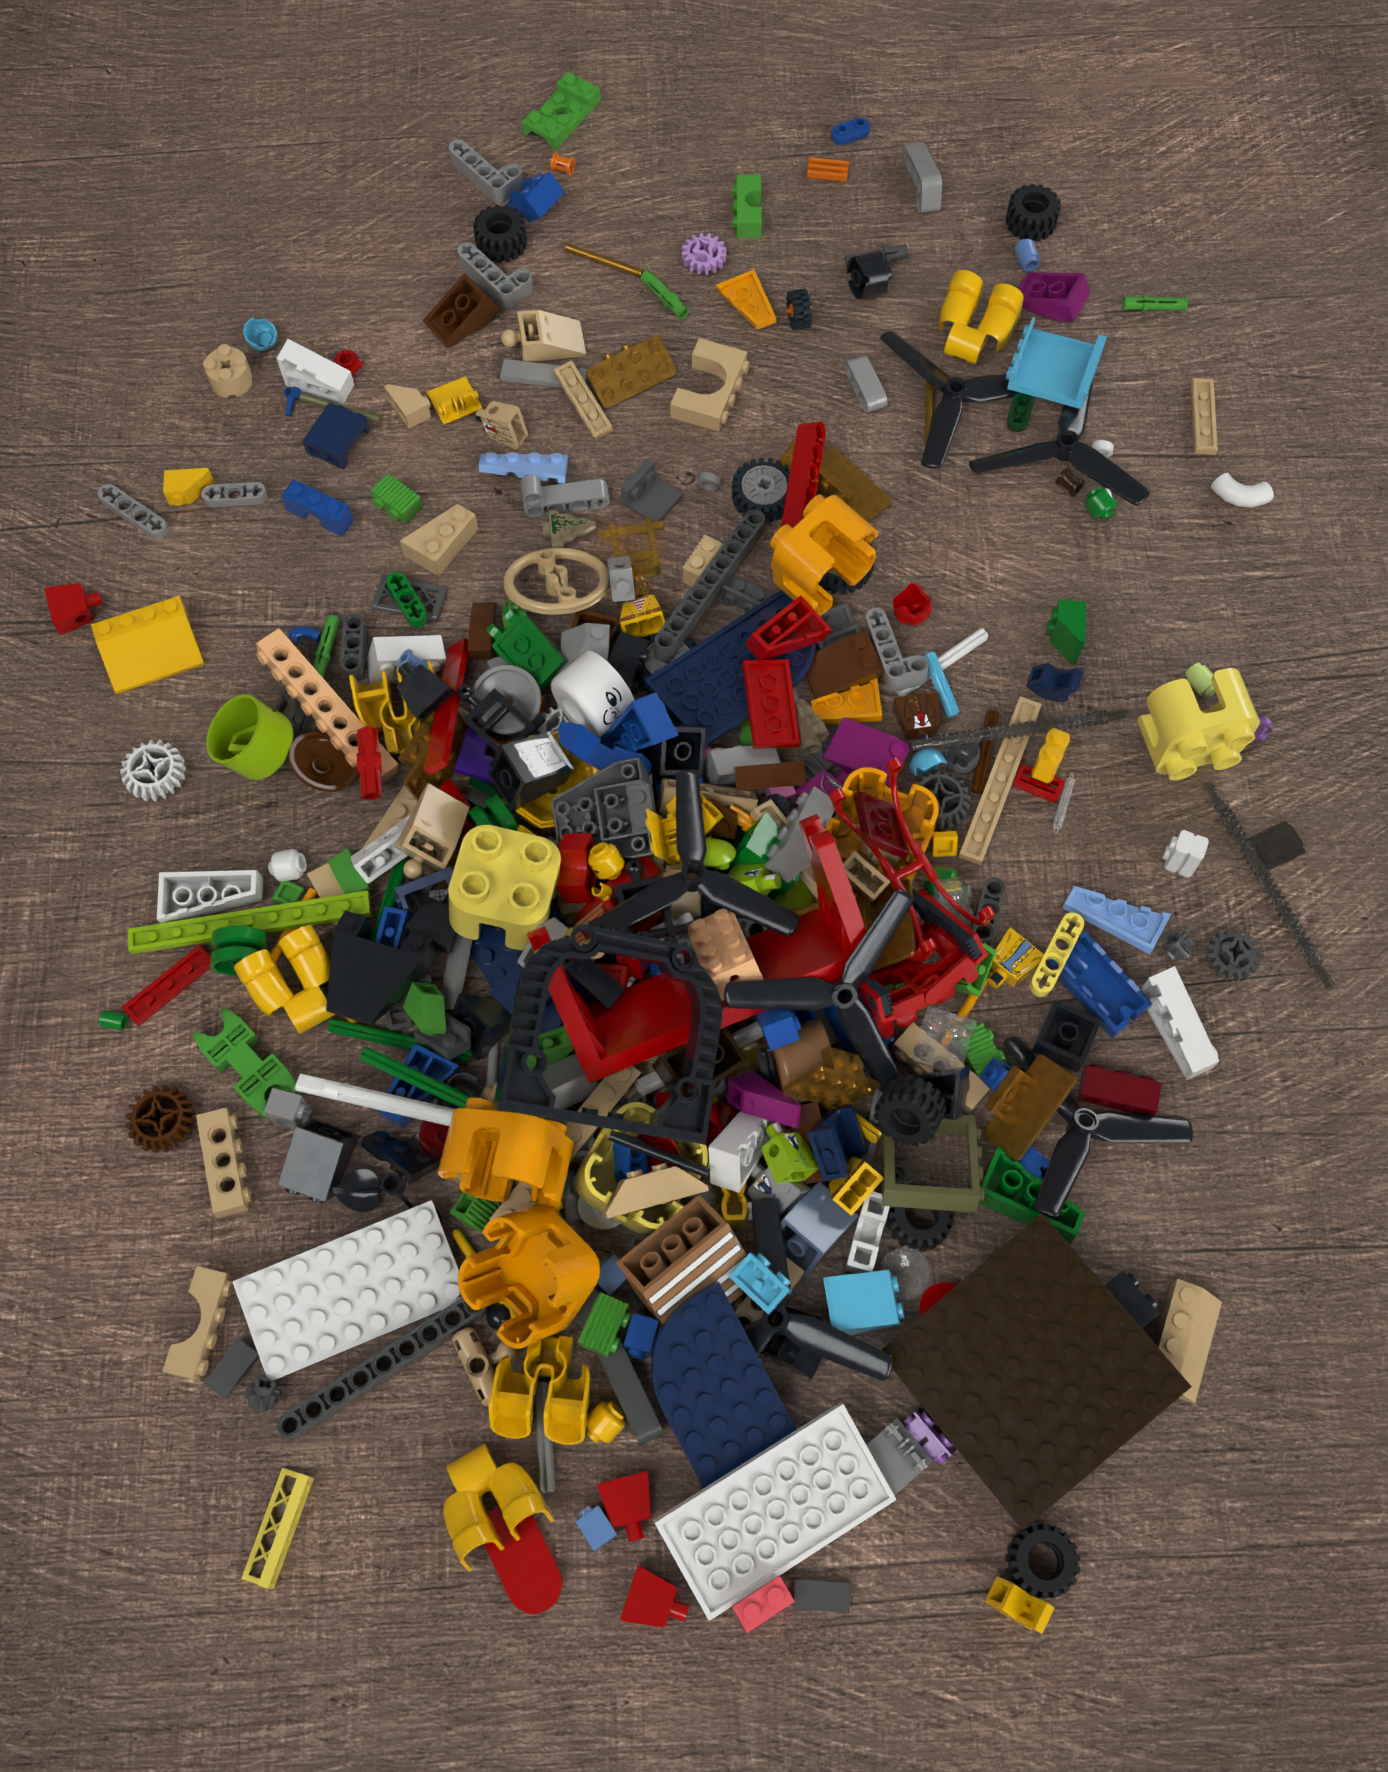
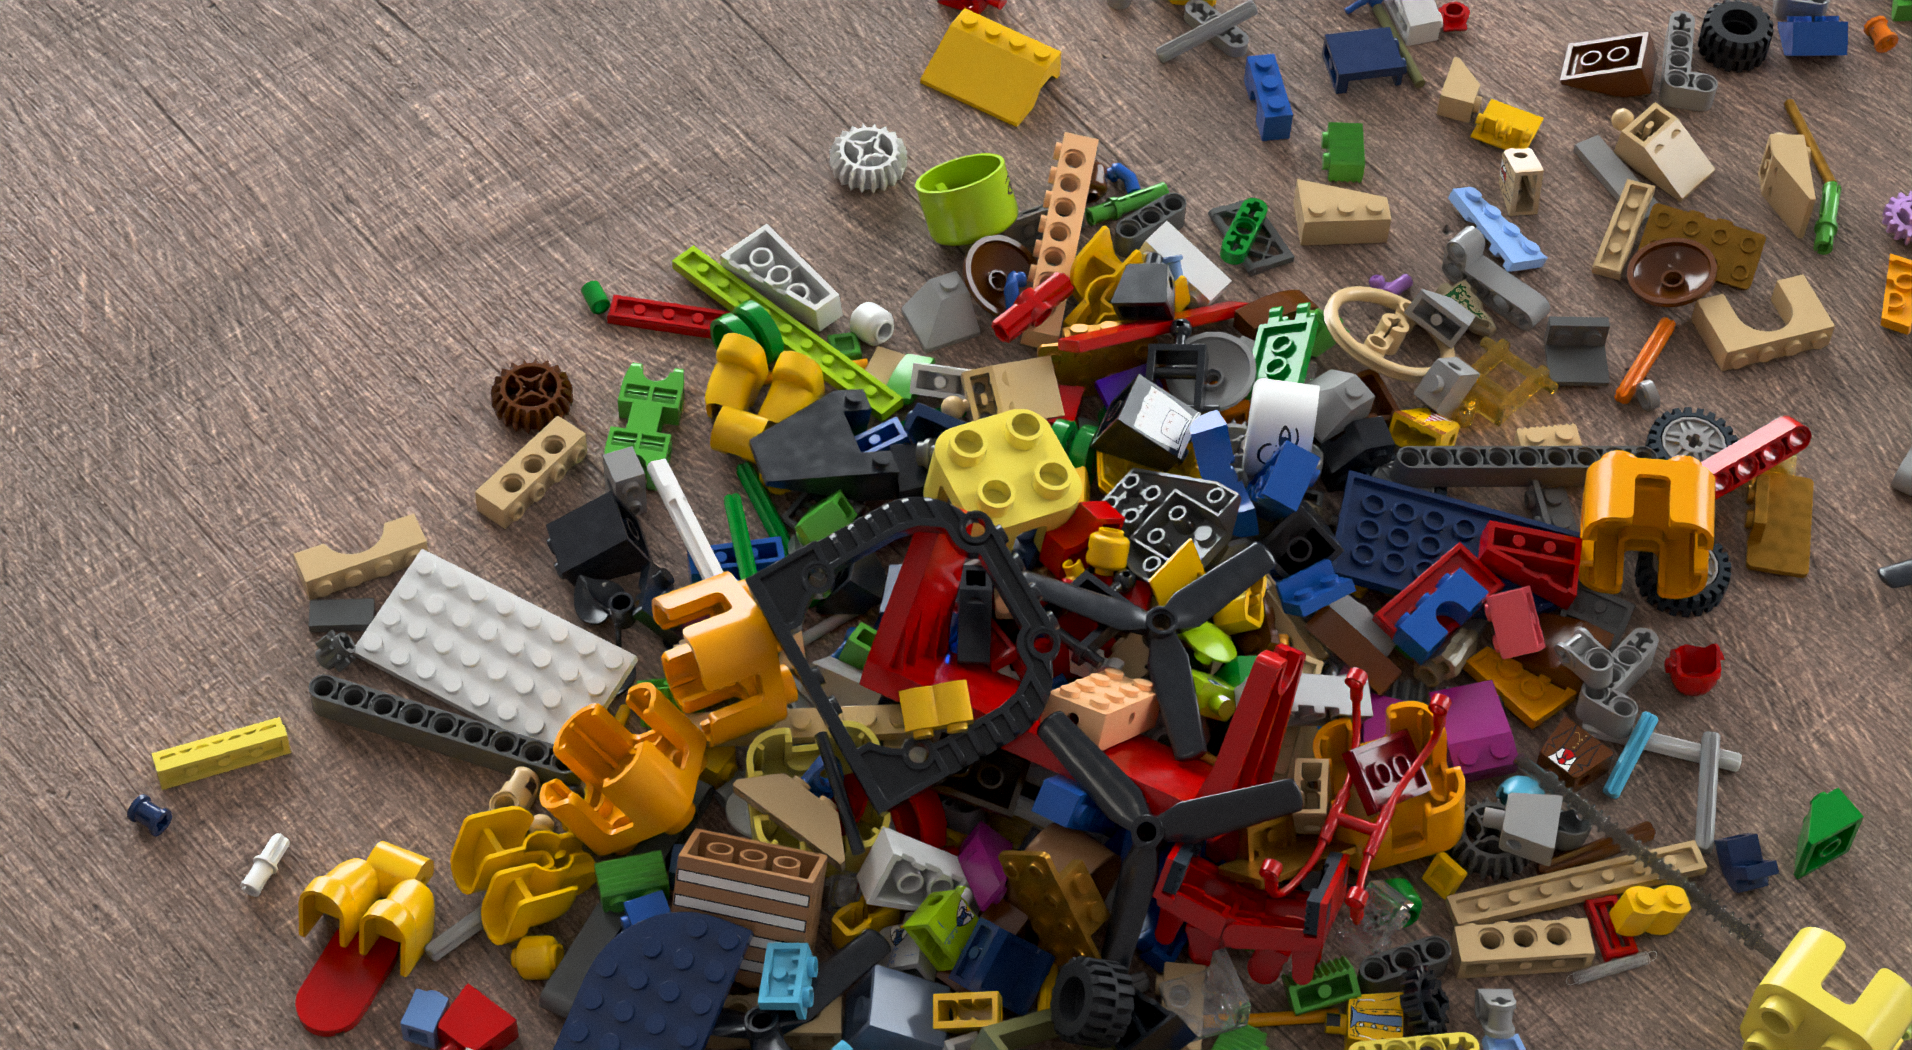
camera: 50 degrees right, 15 degrees down
none -> dark blue bush [127,794,172,837]
none -> white axle [240,833,290,897]
none -> yellow brick [899,680,974,740]
none -> light grey slope [901,271,980,353]
none -> dark grey plate [916,438,935,470]
none -> blue arm [1004,271,1027,310]
none -> light grey axle [1156,0,1258,63]
none -> blue bracket [1275,559,1356,617]
none -> medium lavender arm [1369,274,1413,295]
none -> blue arch [1392,567,1489,666]
none -> black gear [1400,965,1450,1036]
none -> light grey slope [1404,289,1475,349]
none -> tan brick [1450,917,1595,979]
none -> light grey piece [1475,989,1516,1039]
none -> light grey torso [1482,793,1563,866]
none -> coral brick [1484,586,1546,660]
none -> light grey piece [1554,627,1614,689]
none -> orange axle [1614,317,1676,404]
none -> reddish brown dish [1627,238,1717,307]
none -> light grey axle [1695,731,1721,854]
none -> tan slope [1758,132,1816,238]

